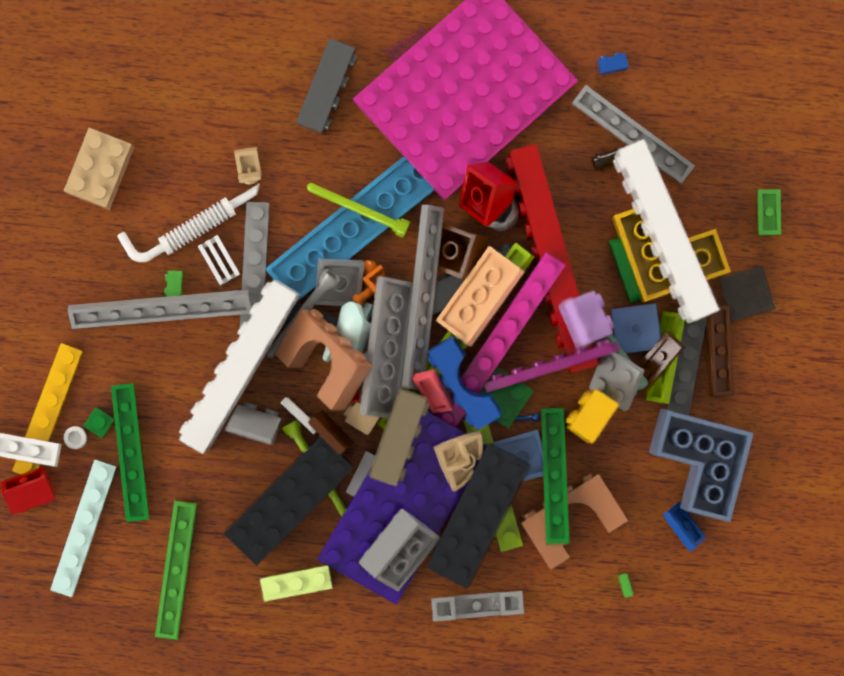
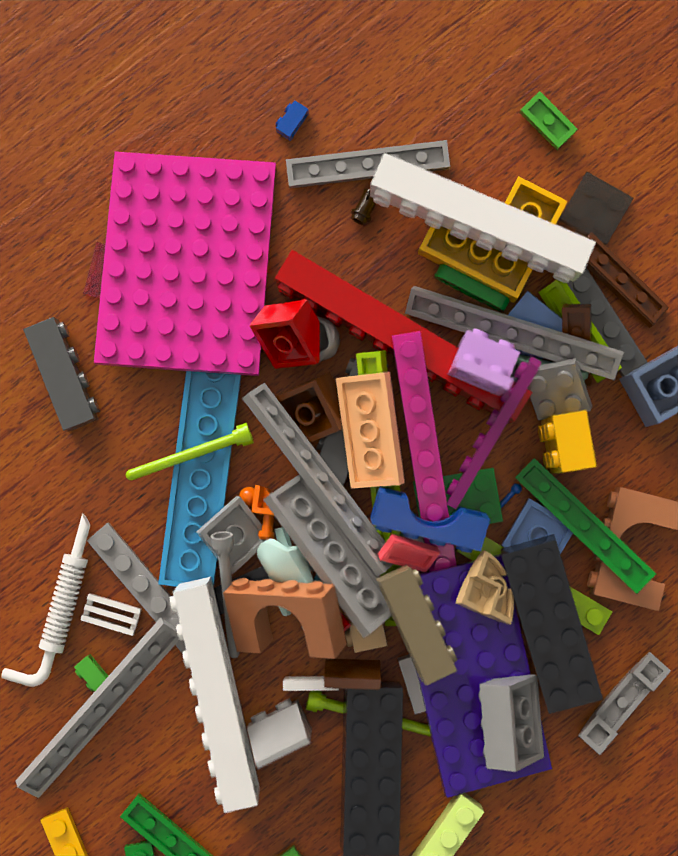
camera: 30 degrees left, 0 degrees up
tan bracket [234,147,261,185] -> none
none -> light grey plate [405,286,624,380]

